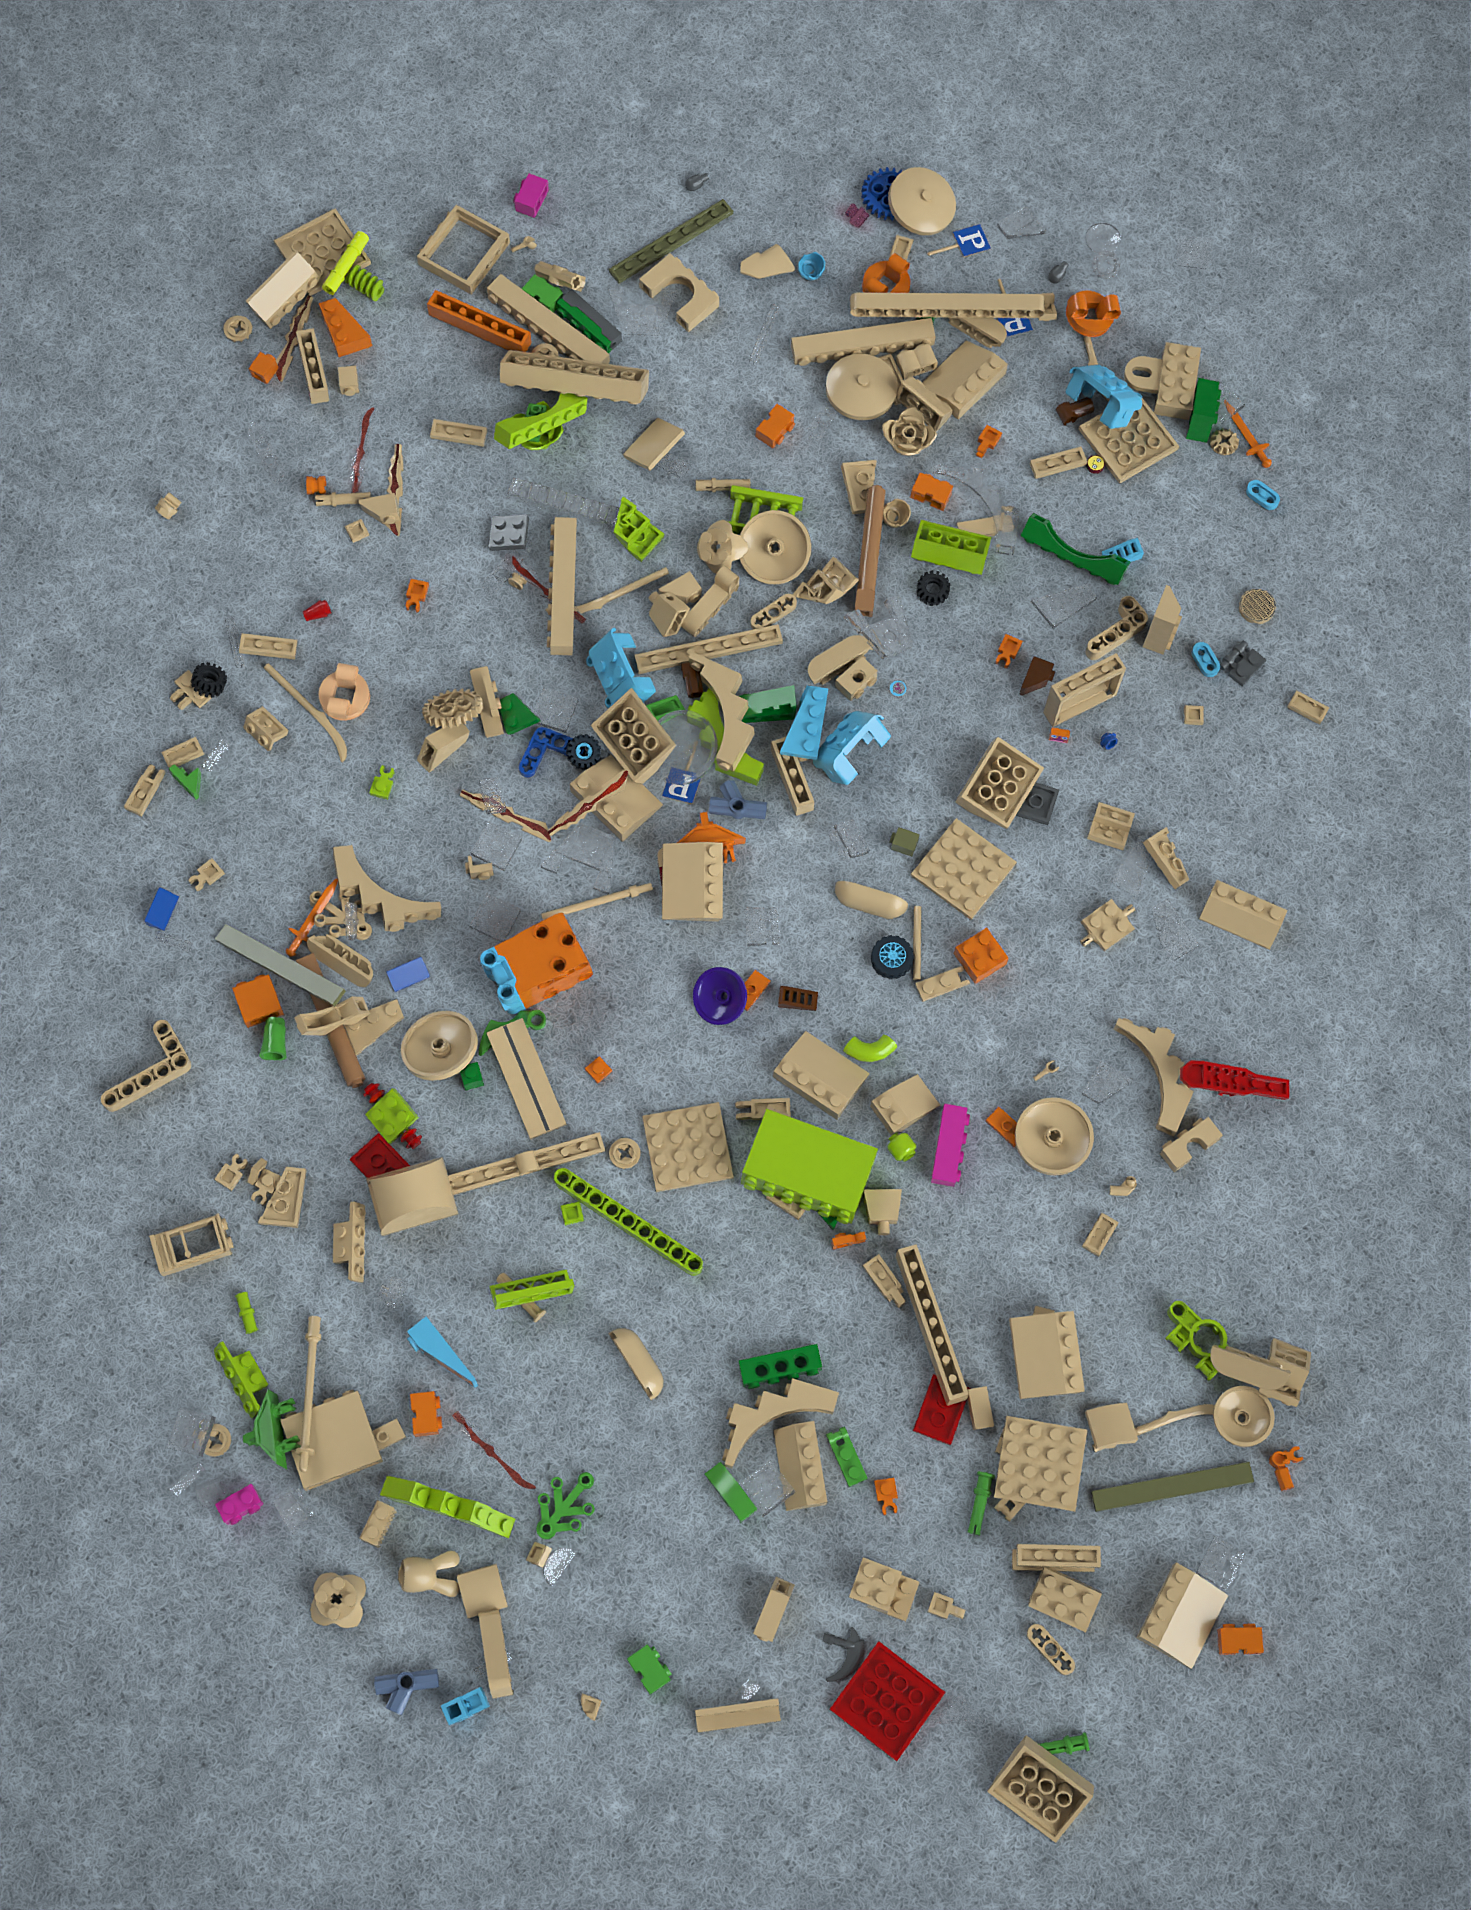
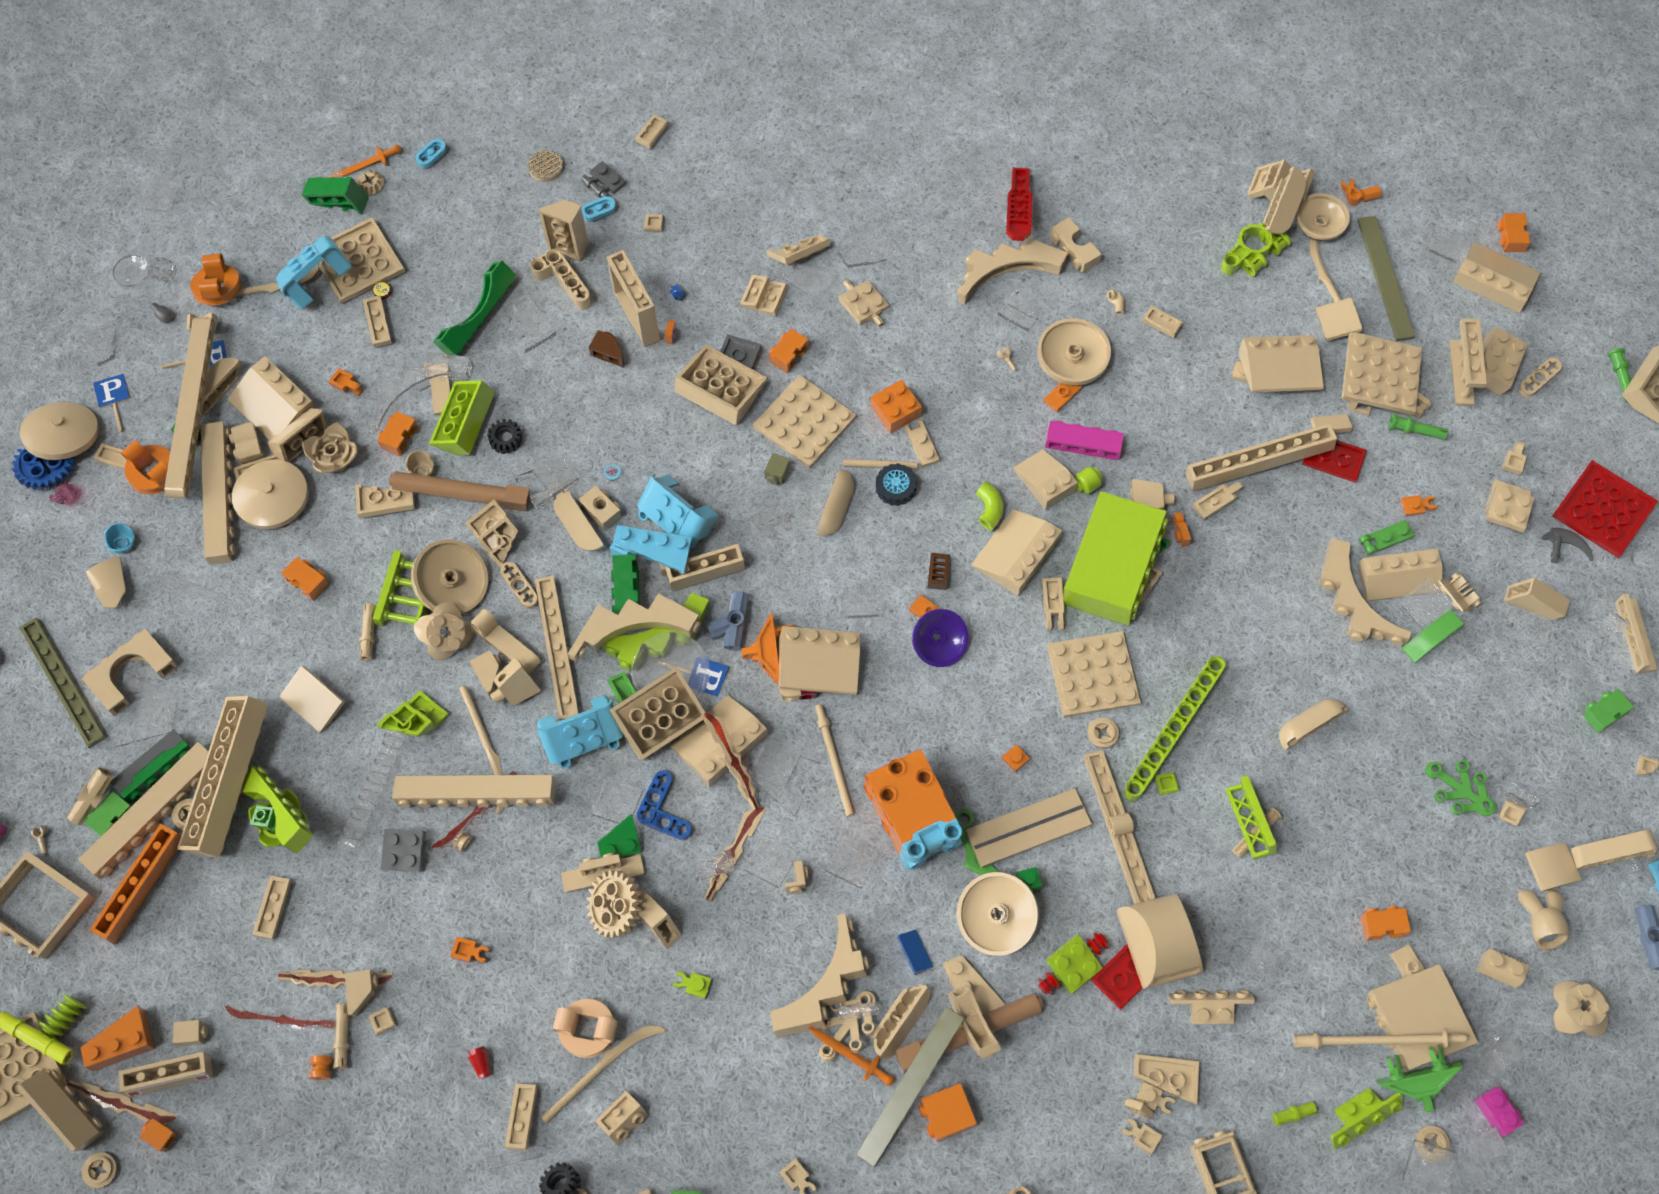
camera: 85 degrees left, 5 degrees down
bright green plant [259,1017,287,1060] -> none
lime arch [380,1476,515,1538] -> none
medium azure slope [407,1317,478,1388] -> none
sword [452,1411,537,1489] -> none
black bush [566,734,601,770] -> none
reddish brown piece [681,662,703,698] -> none
green brick [738,1344,822,1389] -> none
orange plate [996,634,1023,669] -> none
reddish brown piece [1056,397,1094,426] -> none
medium azure slope [1102,538,1144,562] -> none
tan brick [1124,342,1201,420] -> none
tan slope [1199,880,1288,950] -> none
none -> orange brick [769,328,809,373]
none -> tan hinge [1438,572,1482,612]

